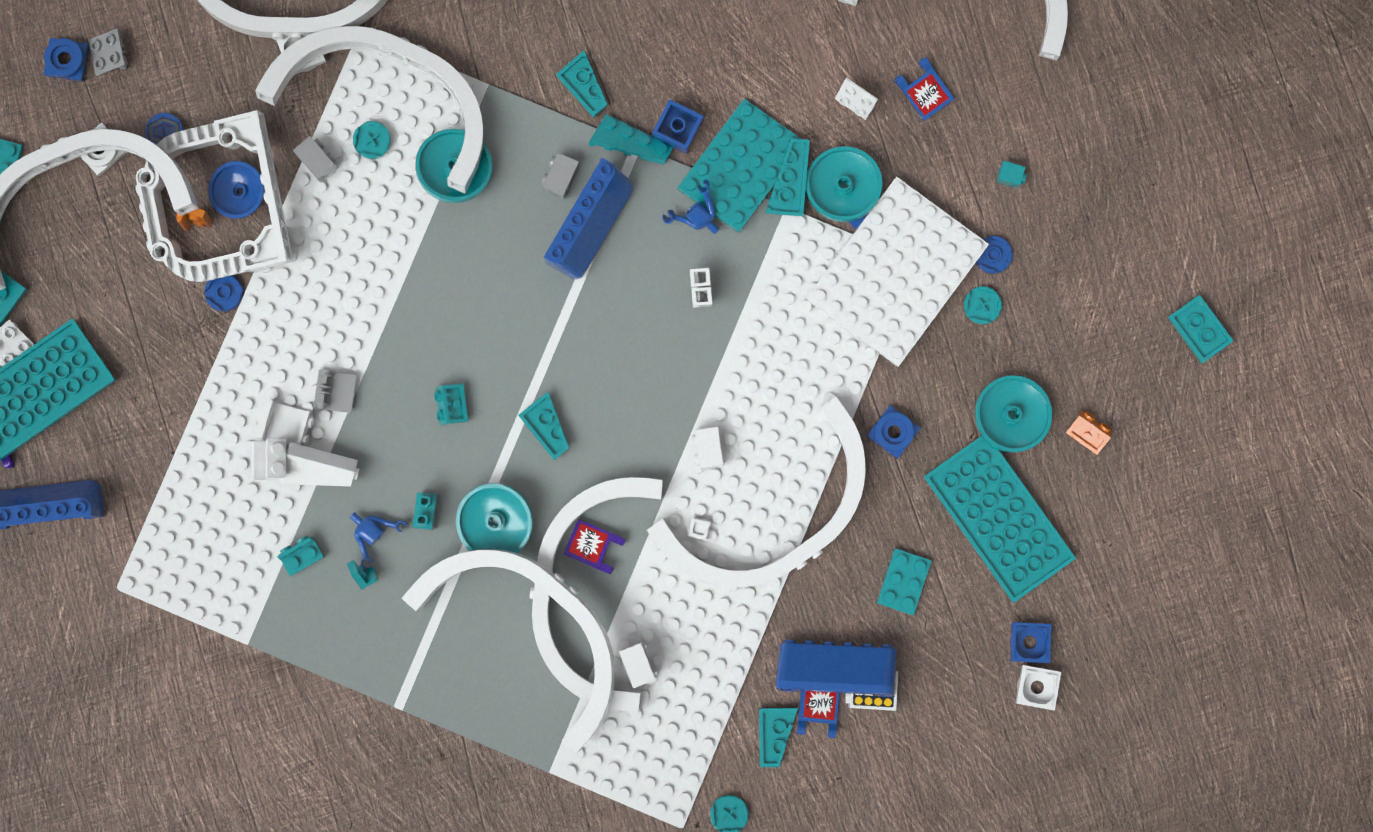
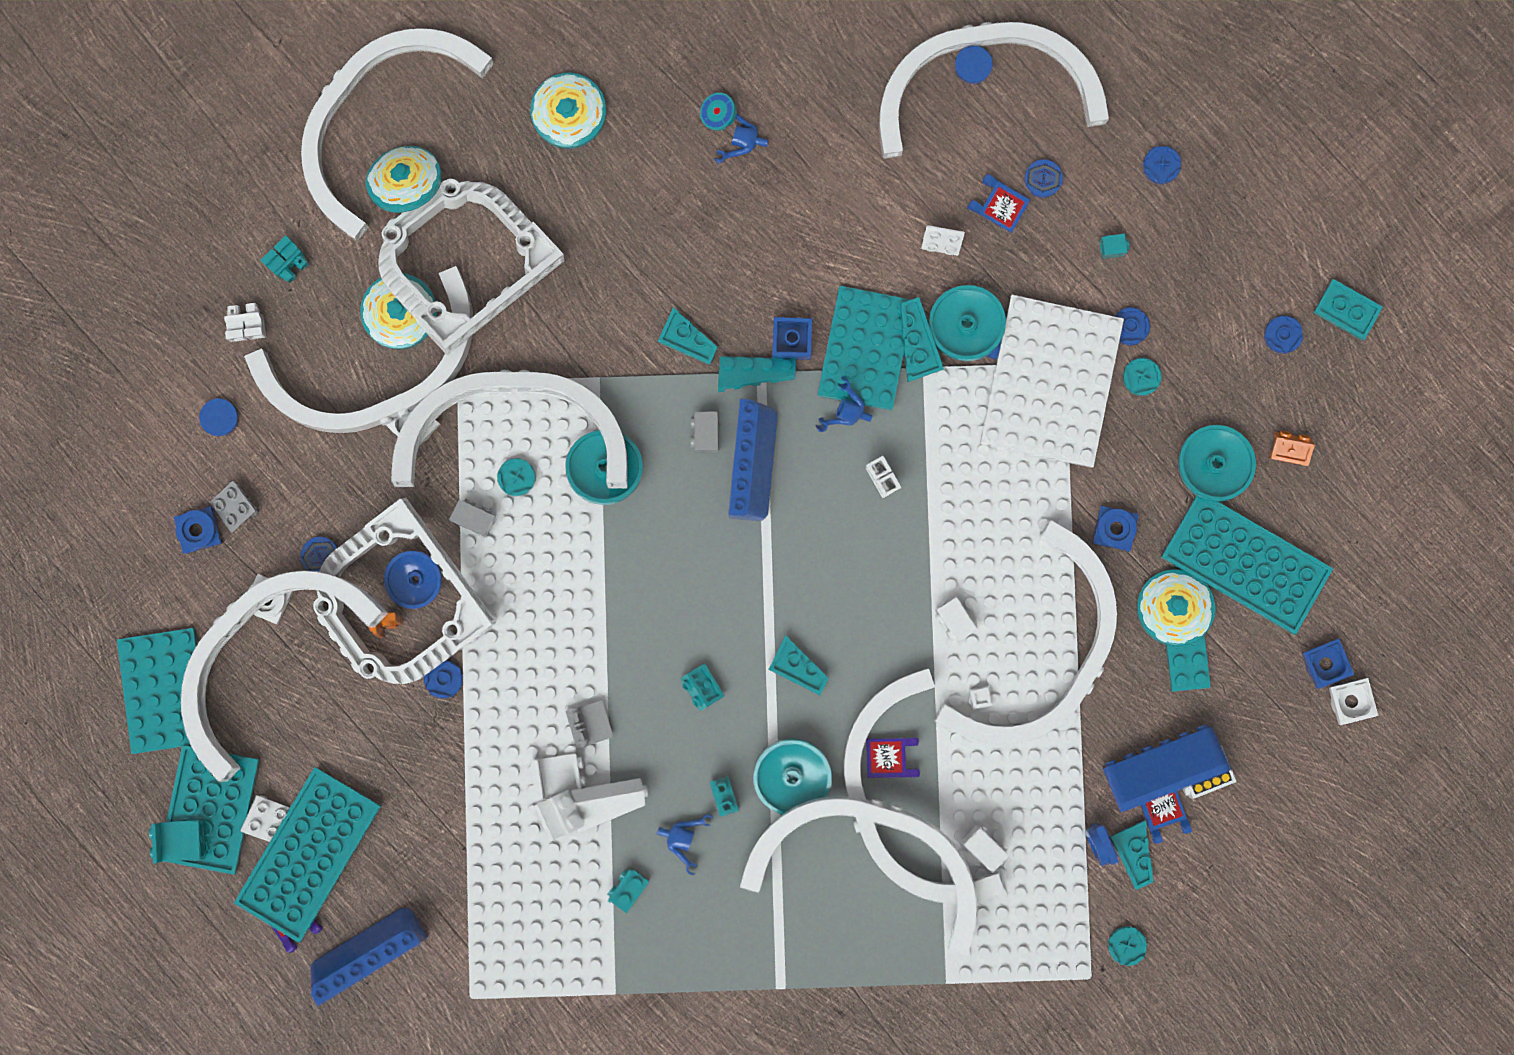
camera: 30 degrees left, 0 degrees up
teal bracket [347,560,378,590] -> none
none -> tile [1024,159,1063,198]
none -> blue piece [1085,823,1119,866]
none -> dish [1137,570,1215,646]
none -> blue tile [1143,146,1181,184]
none -> blue tile [1264,316,1303,354]

